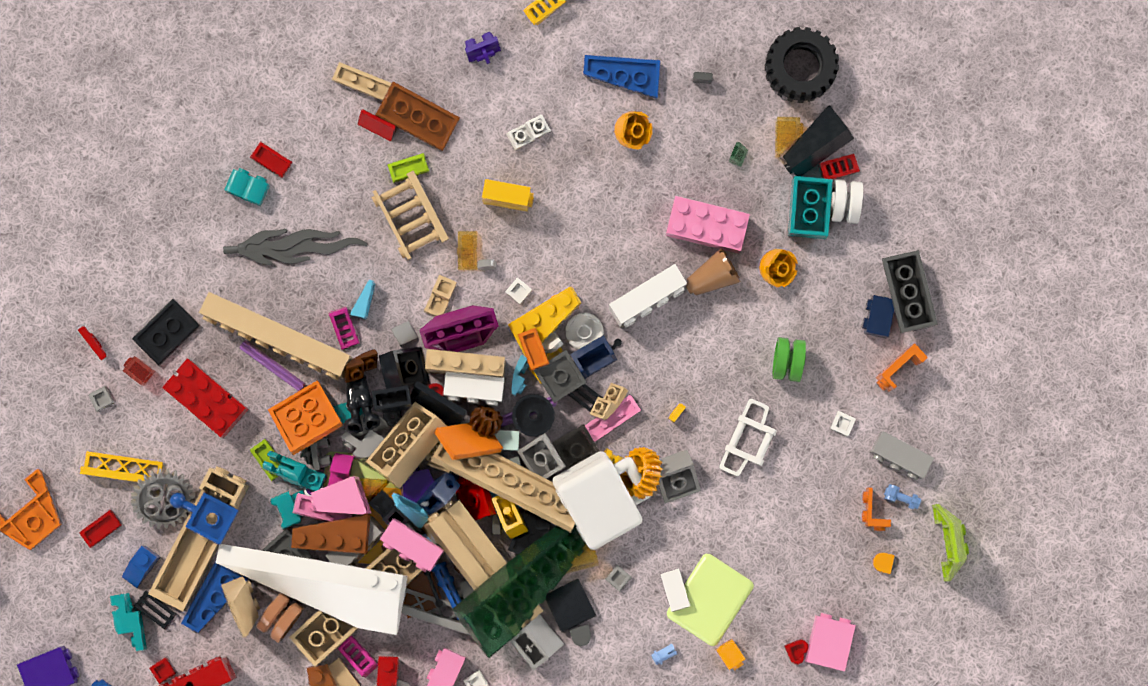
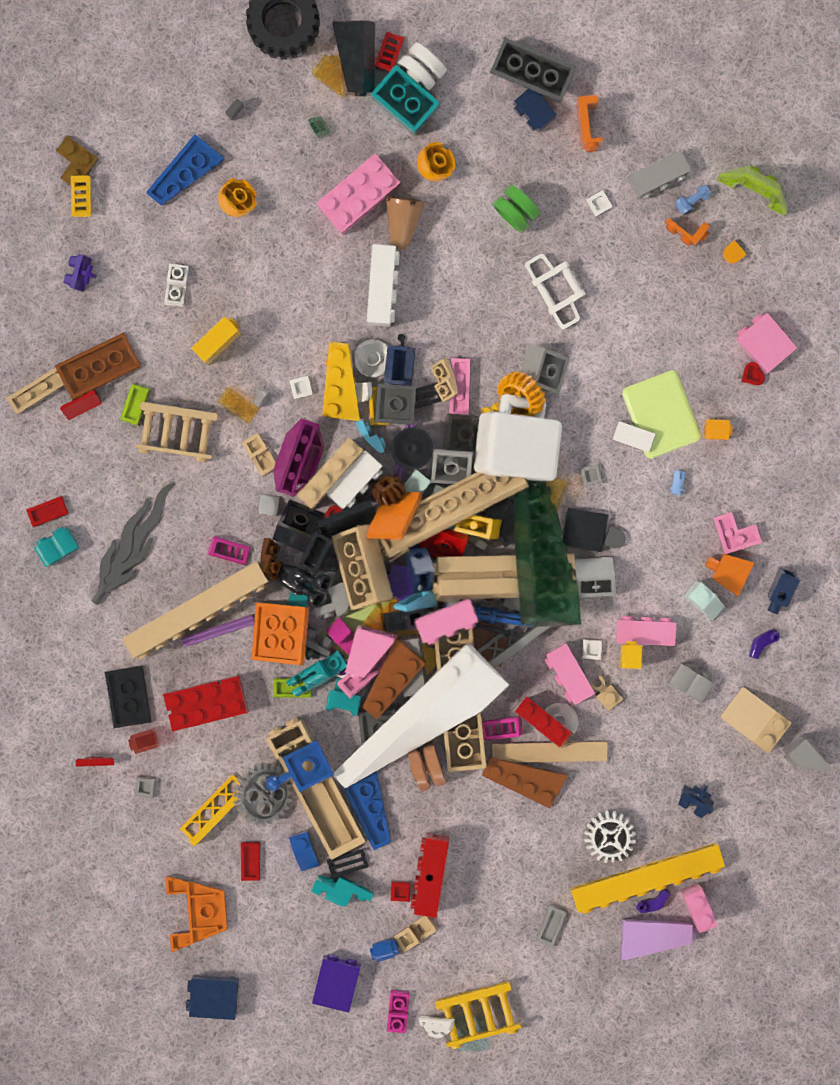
camera: 50 degrees left, 5 degrees up
tan slope [221,576,260,638] -> none
medium azure slope [350,280,375,320] -> none
orange tile [518,328,549,371] -> none
yellow tile [668,403,686,423] -> none

